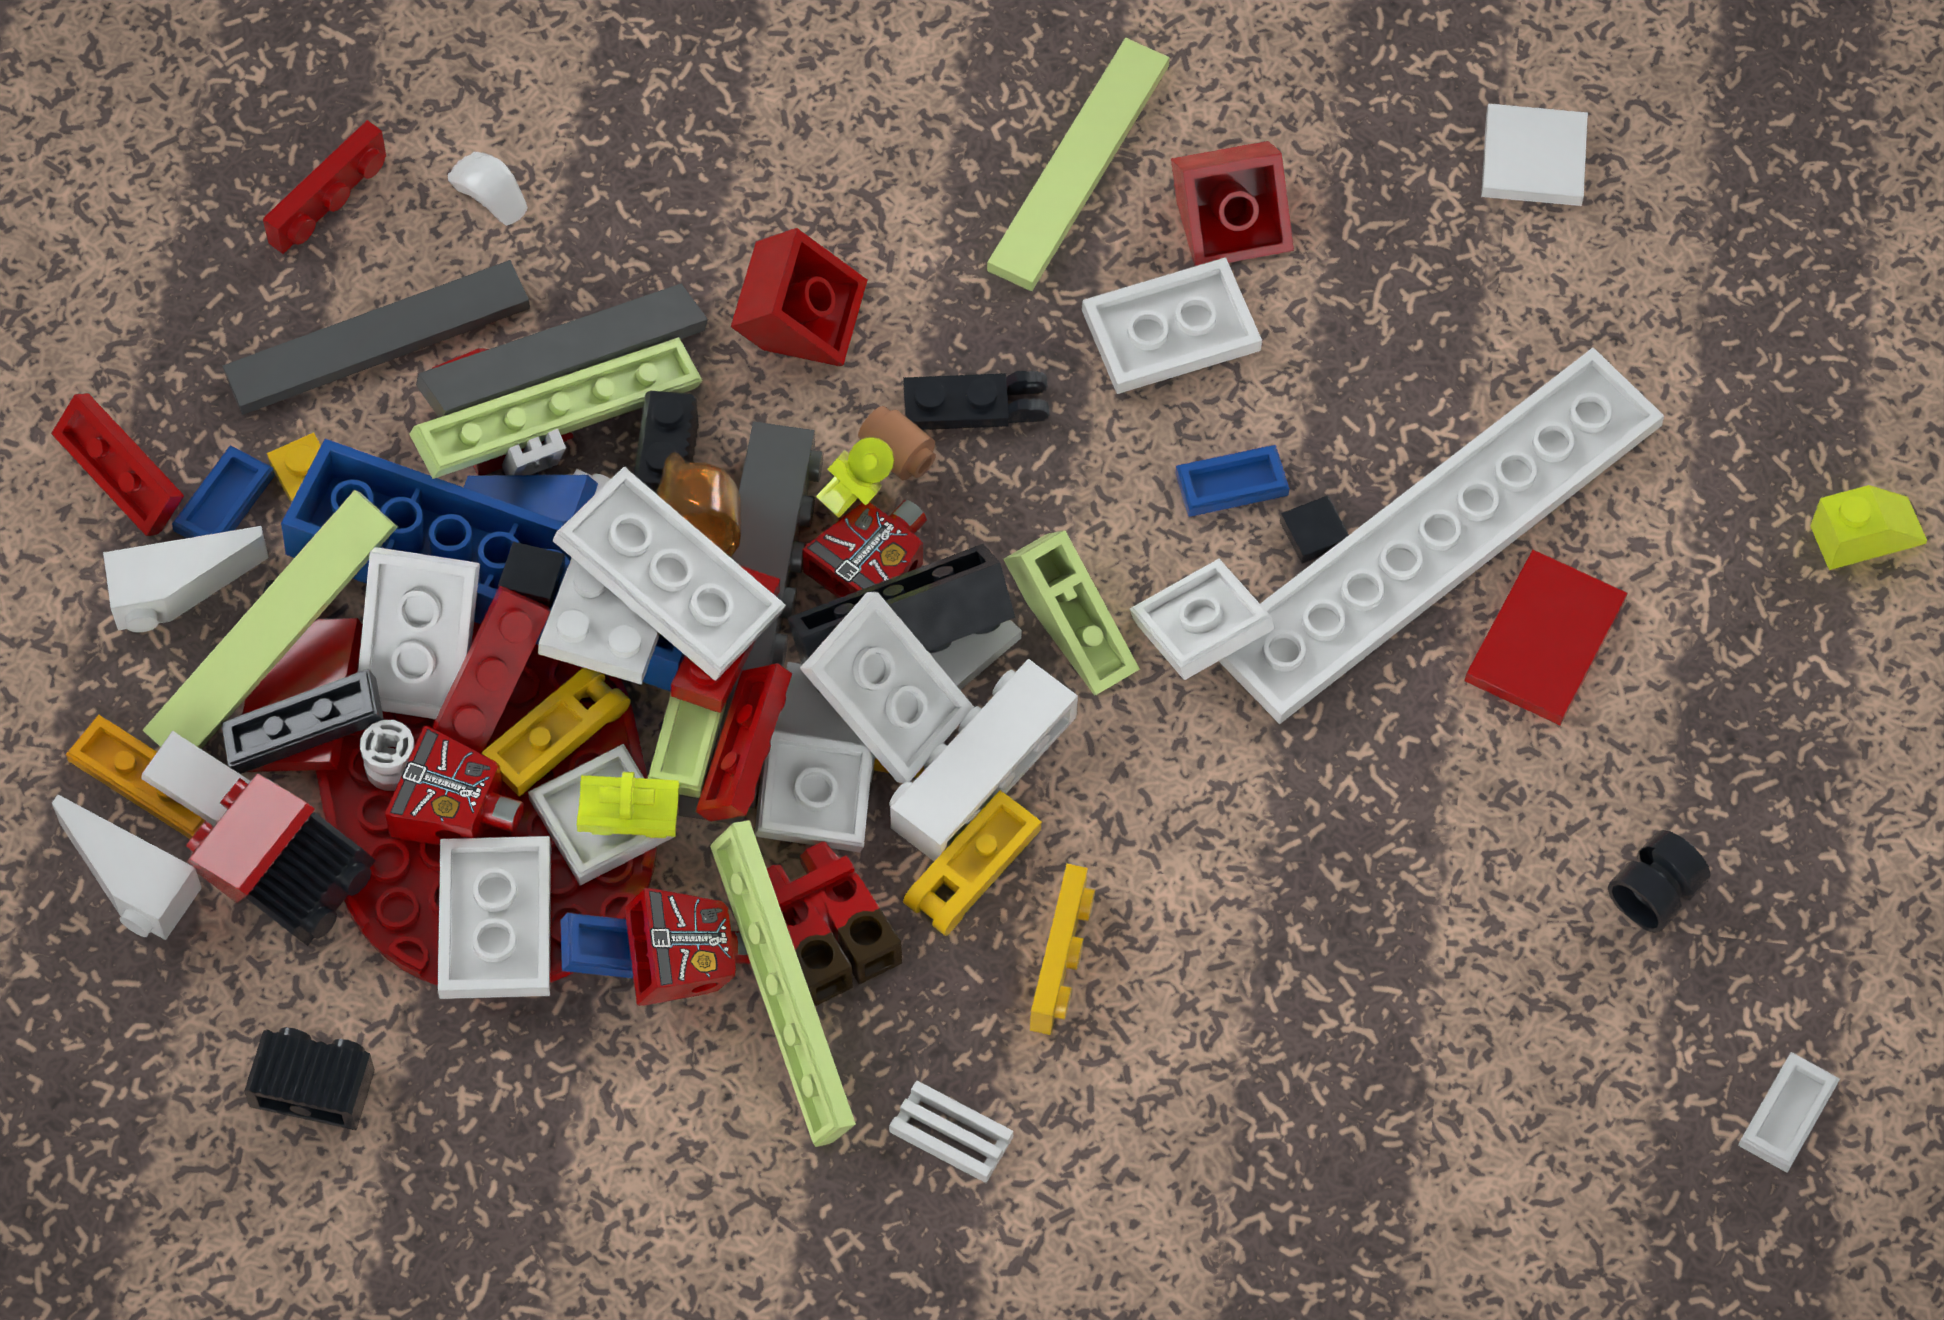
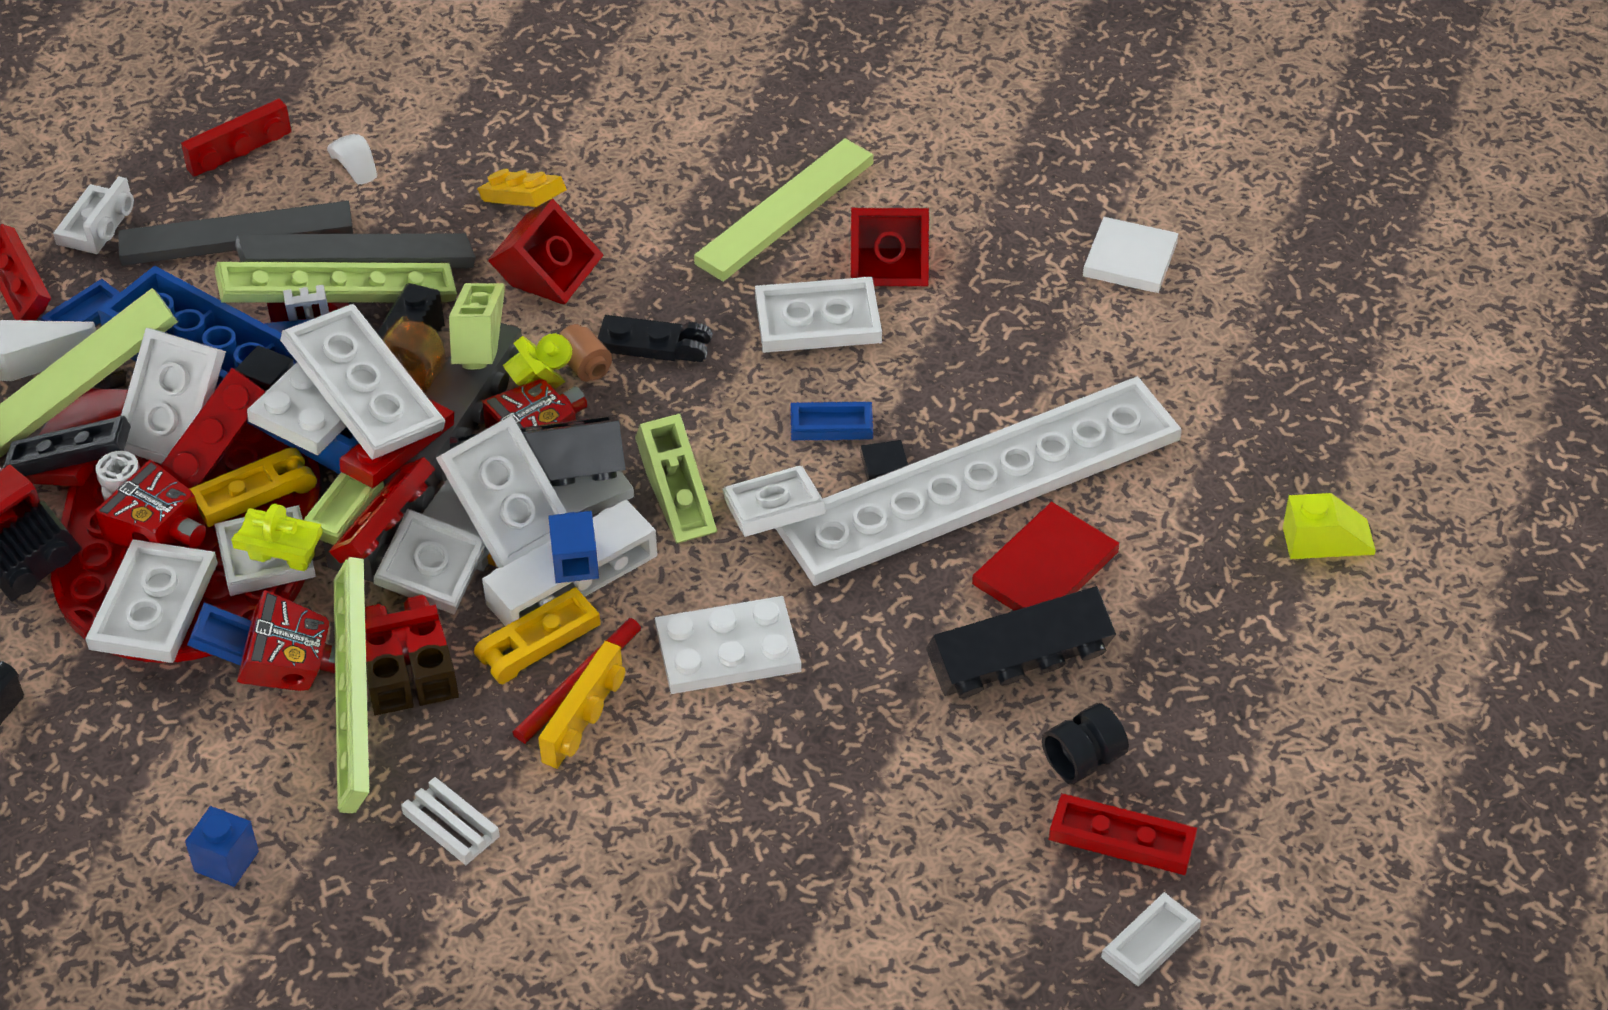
camera: 15 degrees right, 15 degrees down
none -> white bracket [53,176,134,254]
none -> blue brick [185,806,259,887]
none -> yellowish green slope [449,283,505,370]
none -> yellow plate [477,169,567,207]
none -> red bar [512,618,641,744]
none -> blue brick [548,511,599,583]
none -> white plate [655,596,801,694]
none -> black brick [926,586,1116,698]
none -> red plate [1049,793,1198,876]

